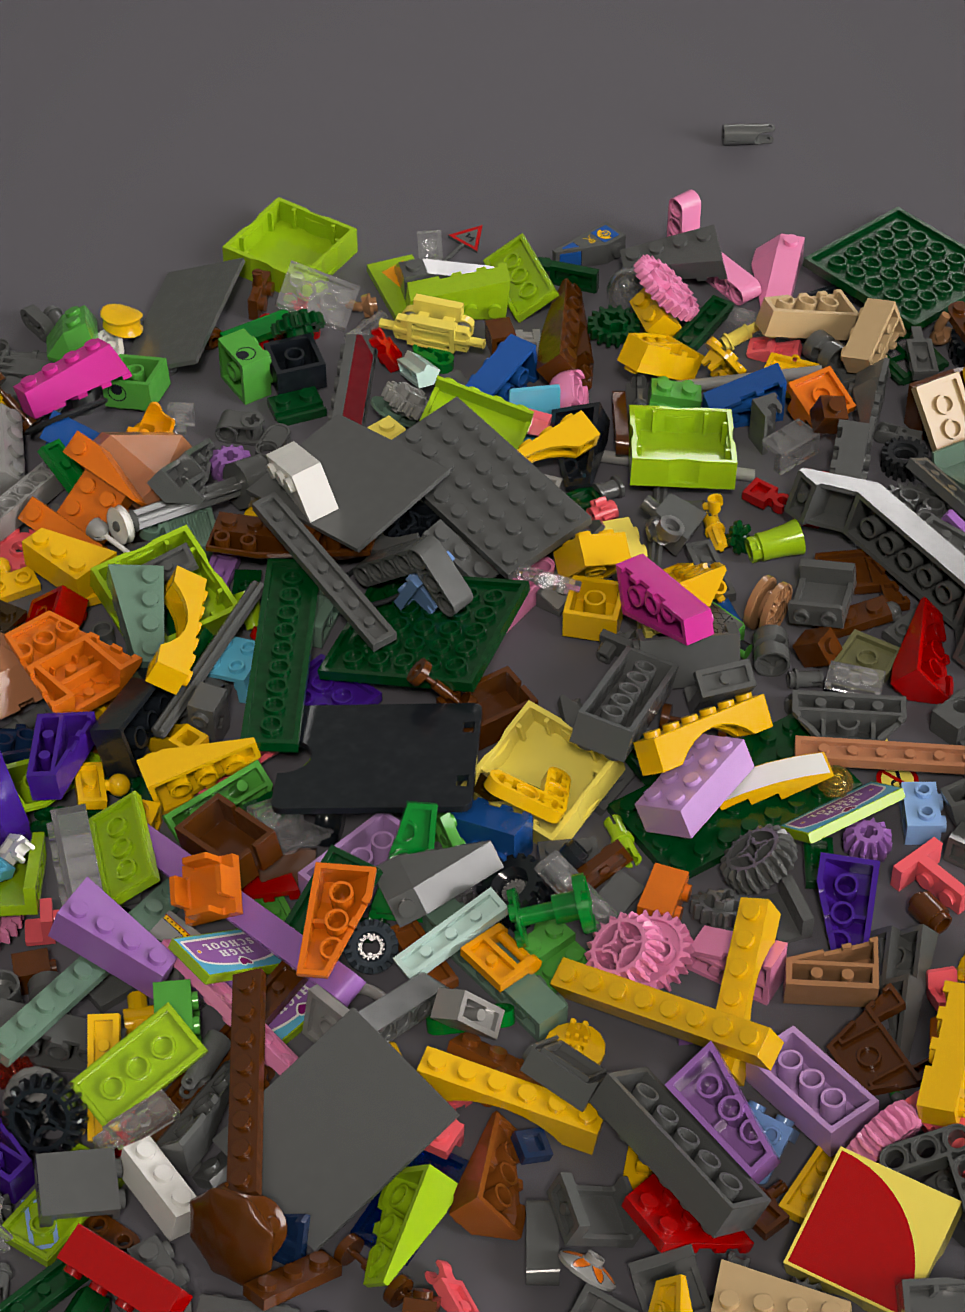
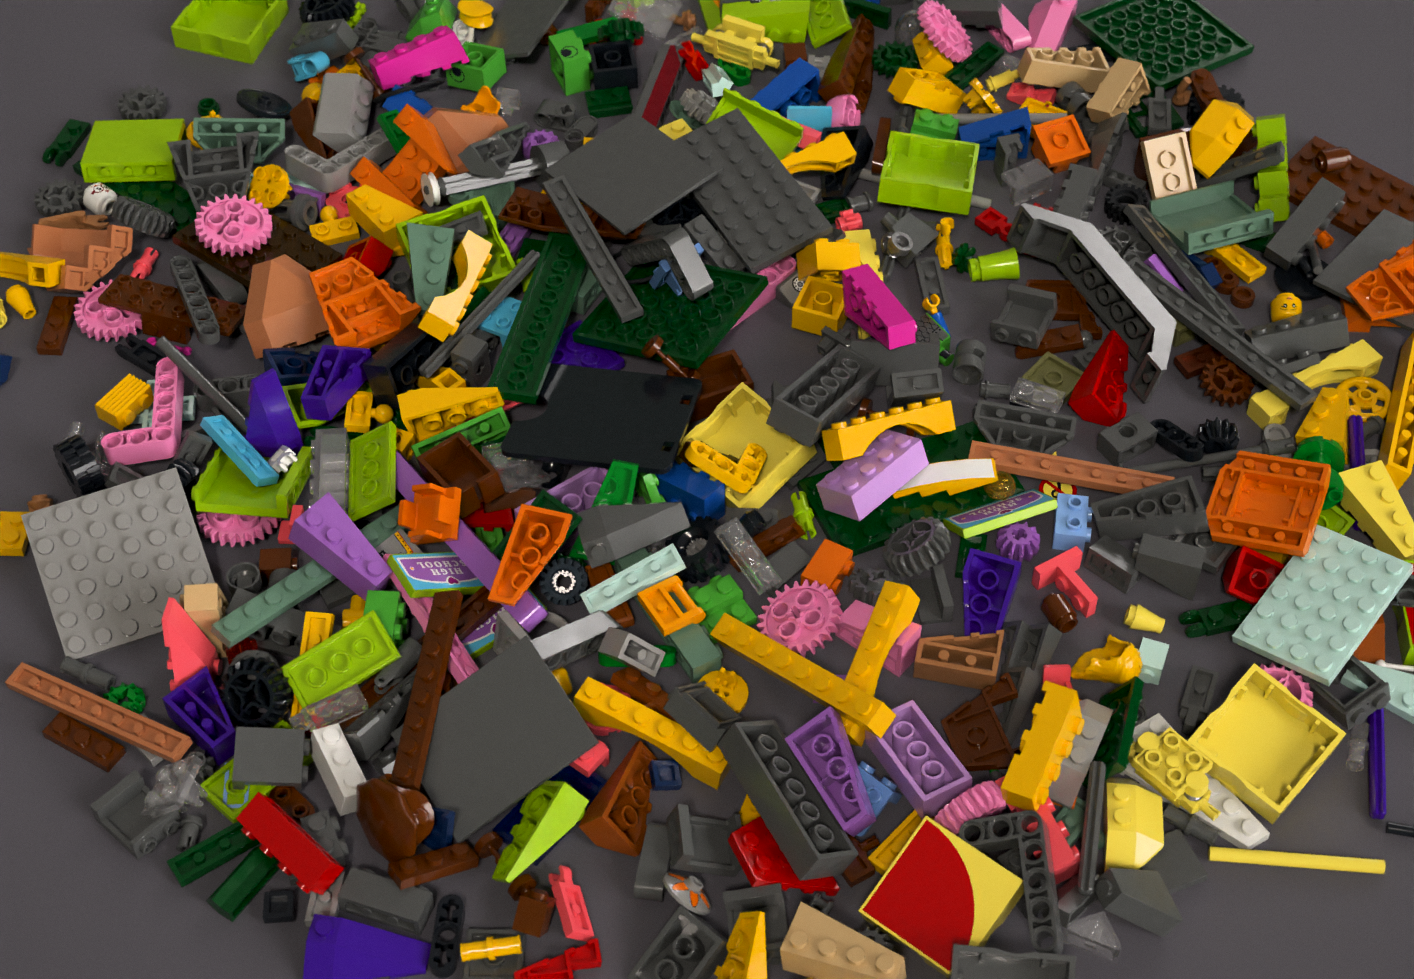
camera: 10 degrees right, 5 degrees up
light grey hinge [86,517,130,553] -> none
white wedge [266,441,339,523] -> none
green piece [506,872,597,949] -> none
clear plate [514,565,582,595] -> none
bright pink gear [584,911,666,983] -> none
yellow wedge [662,562,727,607] -> none
medium nougat wheel [743,575,793,630] -> none
reddish brown brick [792,627,843,668] -> none
reddish brown brick [810,395,849,434] -> none

